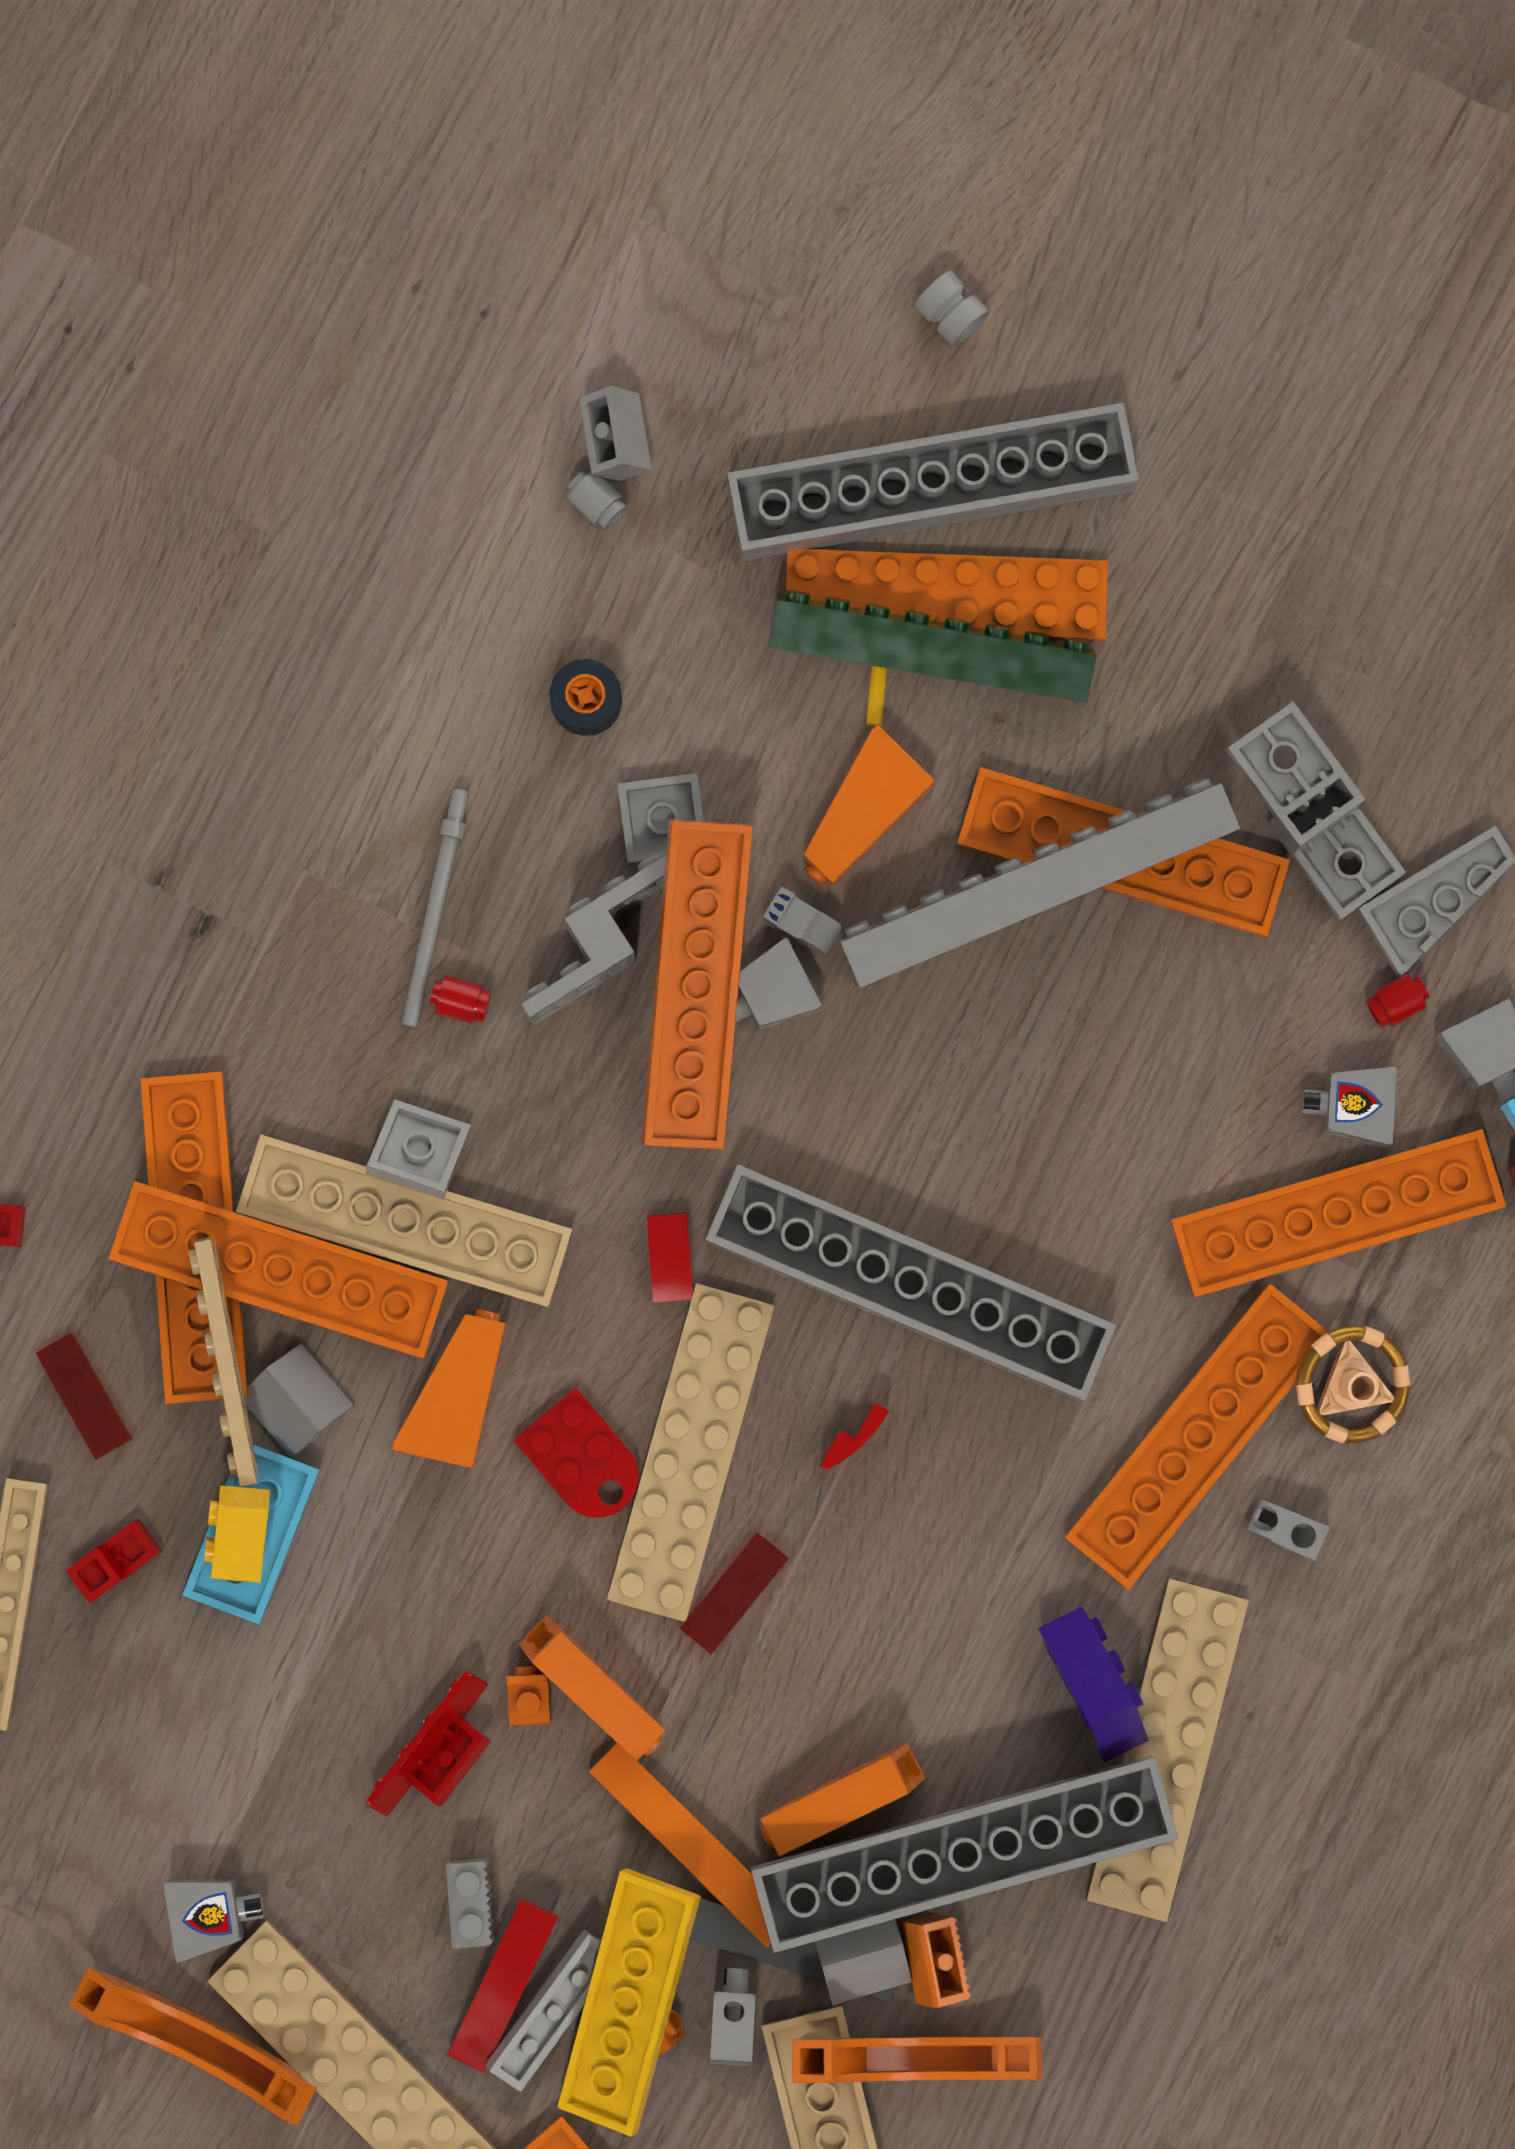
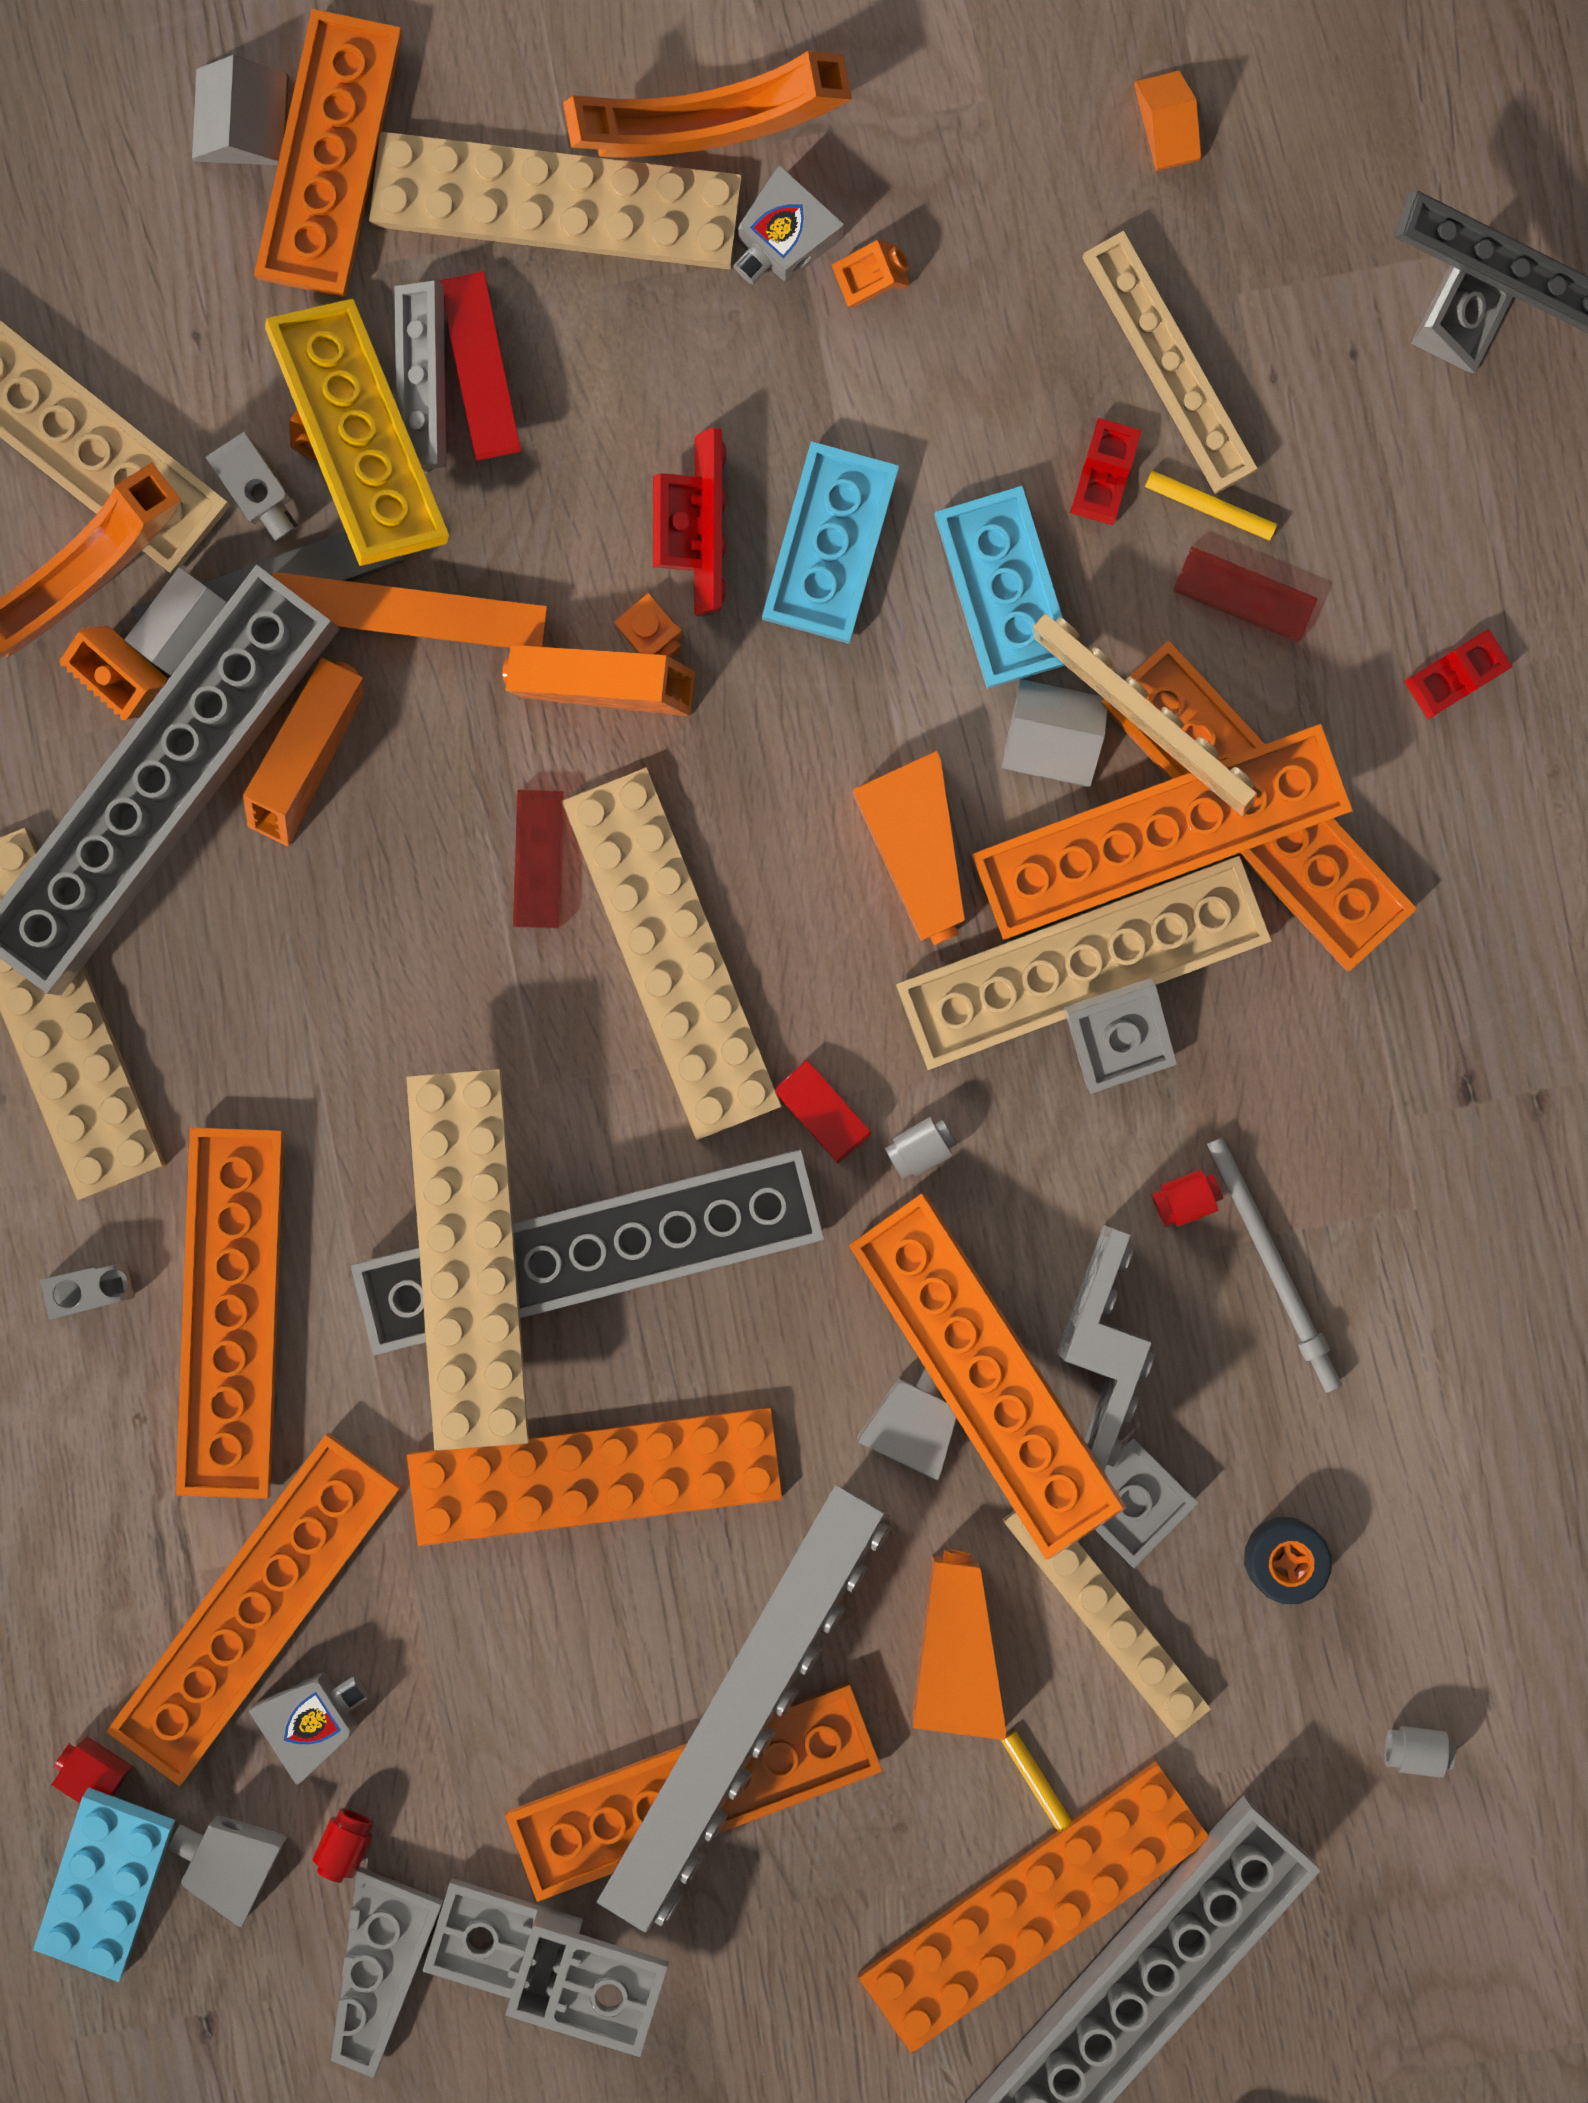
camera: 145 degrees right, 5 degrees up
yellow brick [204,1485,270,1583] -> none
light grey brick [446,1858,495,1949] -> none
red plate [513,1388,639,1518] -> none
light grey brick [579,386,652,481] -> none
light grey leg [762,886,844,956] -> none
dark green brick [769,590,1097,703] -> none
red slope [819,1402,890,1470] -> none
dark purple wedge [1038,1606,1149,1763] -> none
light nougat piece [1296,1325,1411,1444] -> none
none -> tan plate [406,1069,529,1451]
none -> orange plate [407,1407,782,1546]
none -> medium azure plate [762,441,899,644]
none -> orange bracket [831,240,910,308]
none -> light grey brick [885,1117,956,1180]
none -> tan plate [1002,1510,1211,1738]
none -> yellow bar [1145,470,1277,541]

